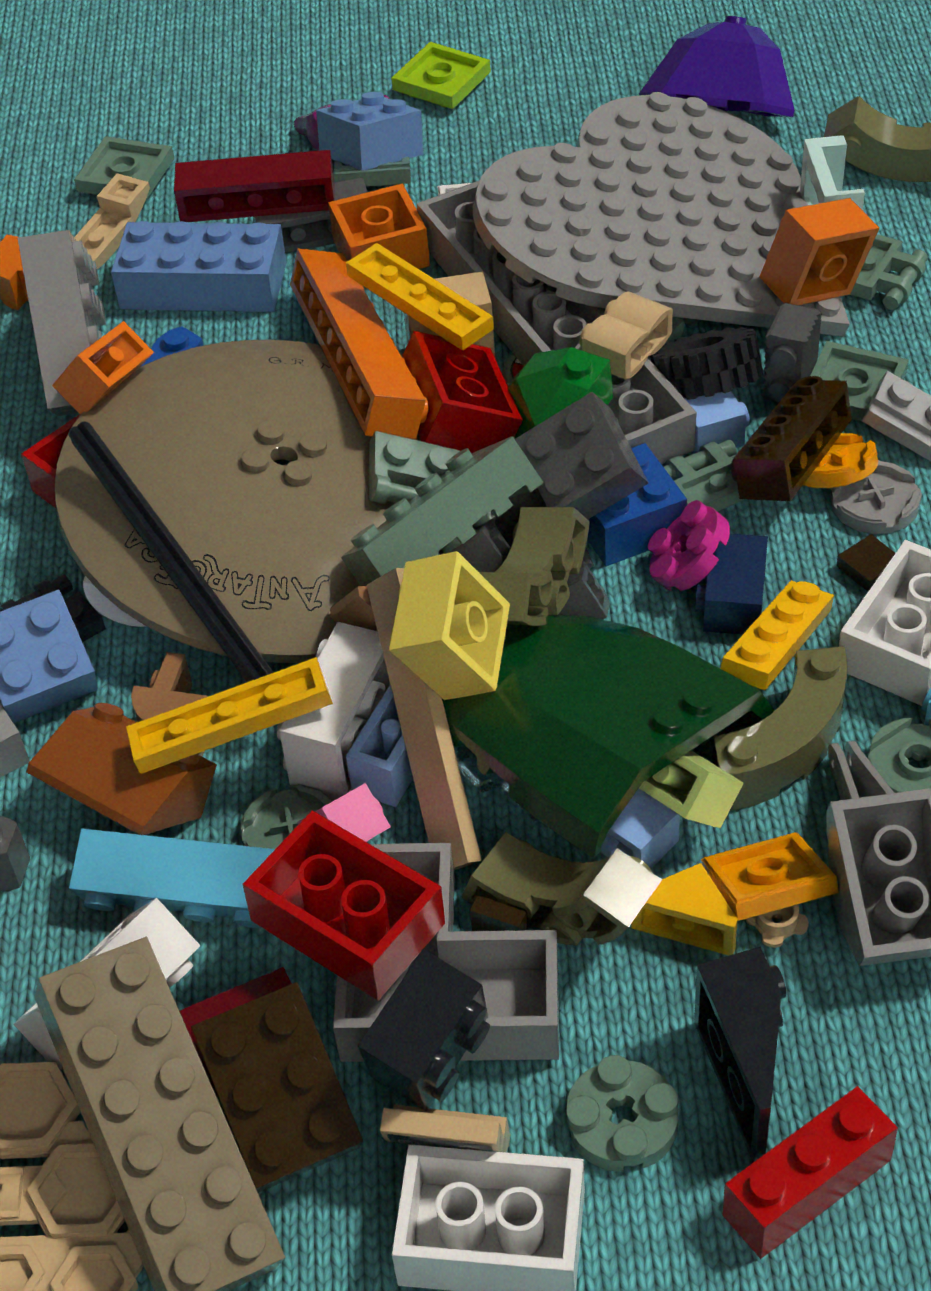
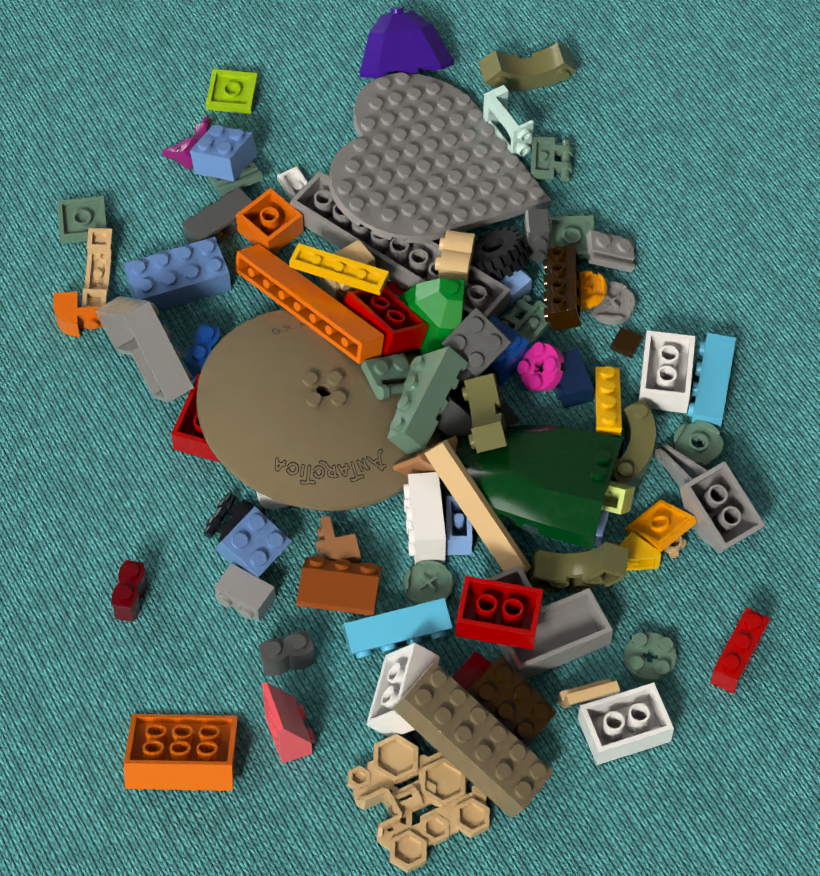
camera: 30 degrees left, 10 degrees up
orange slope [52,321,154,415] -> none
black axle [68,421,274,682] -> none
yellow plate [126,657,333,774] -> none
dark red brick [174,150,335,222] -> none
bright pink brick [297,783,391,842] -> none
black brick [358,948,490,1112] -> none
light yellow brick [389,551,510,700] -> none
dark brown tile [470,896,527,931] -> none
black slope [694,947,786,1162] -> none
orange brick [759,198,879,305] -> none

